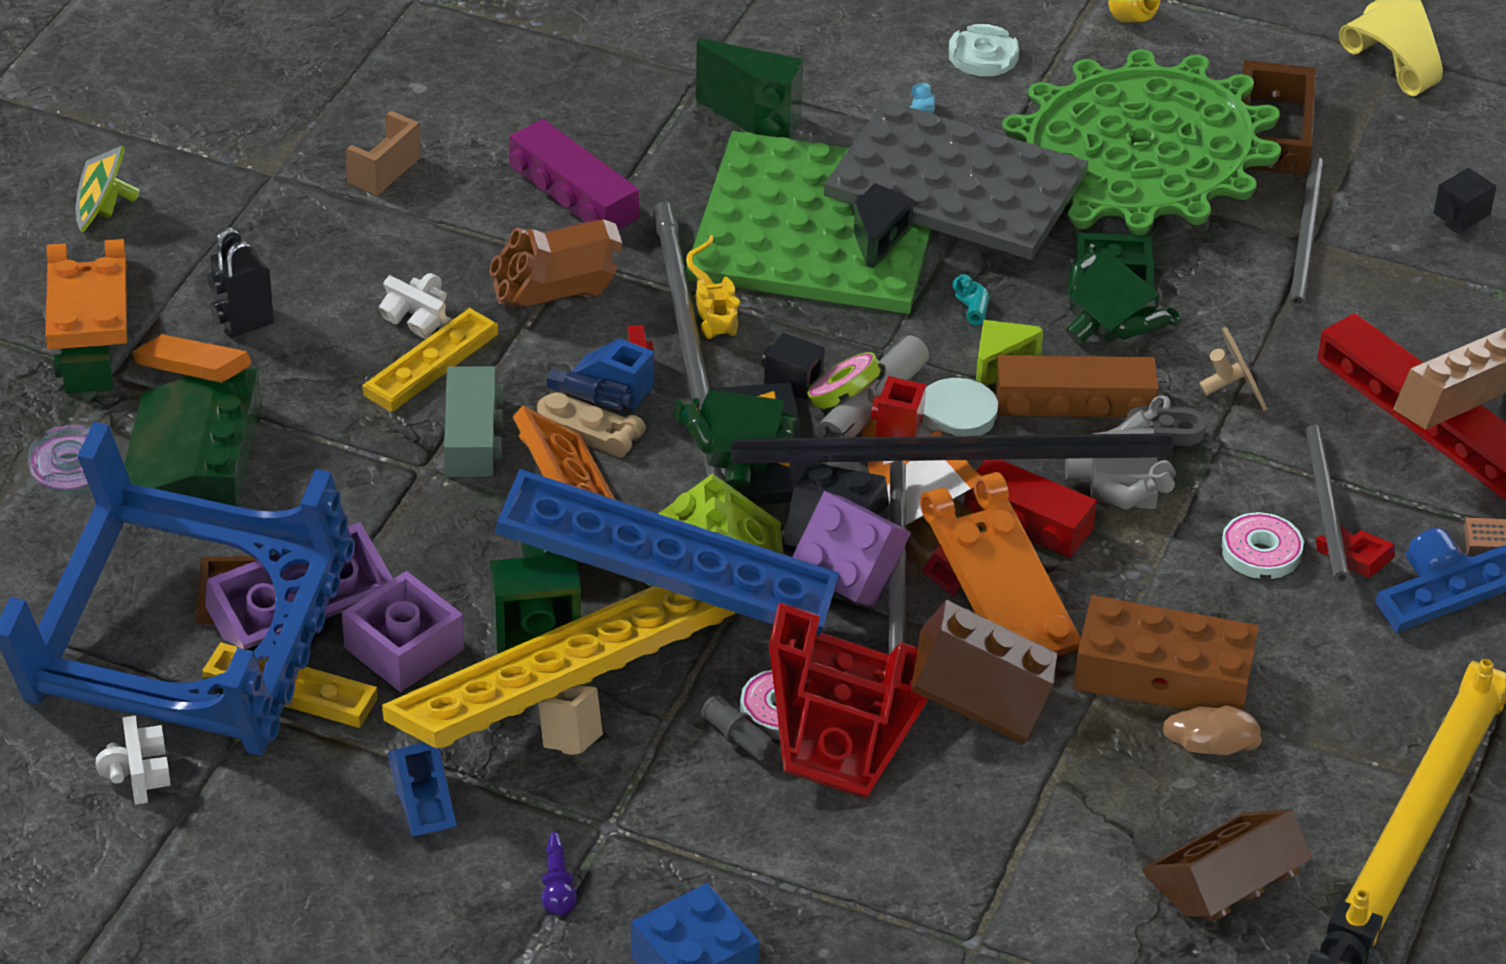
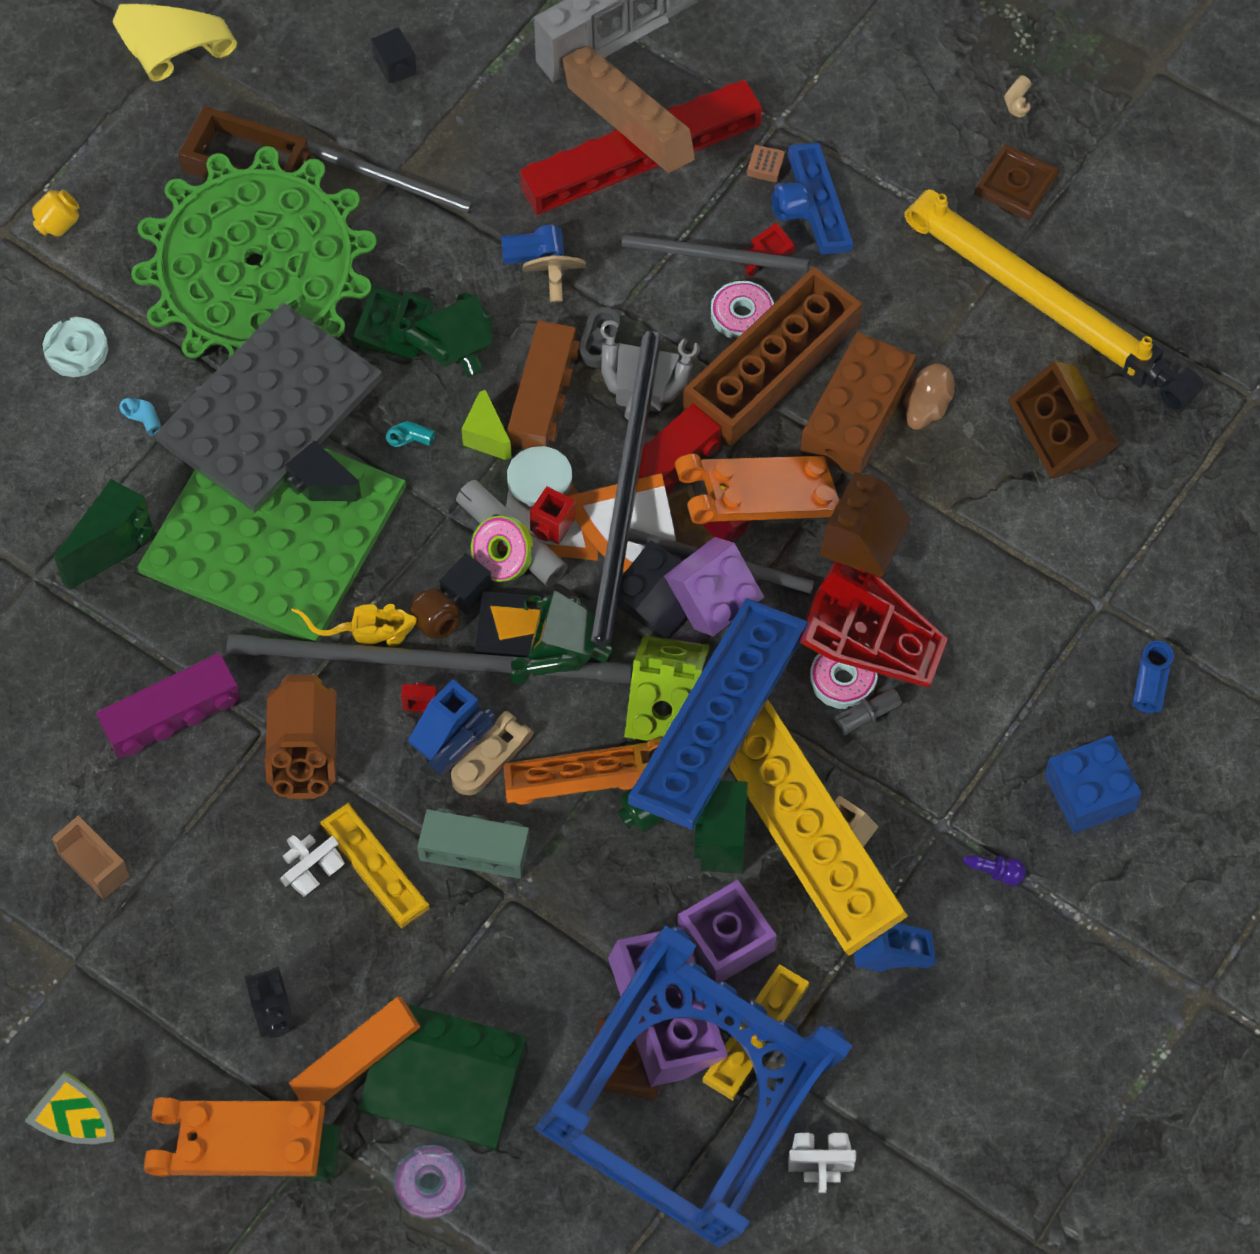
camera: 75 degrees left, 20 degrees up
none -> reddish brown head [409,589,459,638]
none -> blue piece [501,225,565,264]
none -> dark orange brick [683,267,862,447]

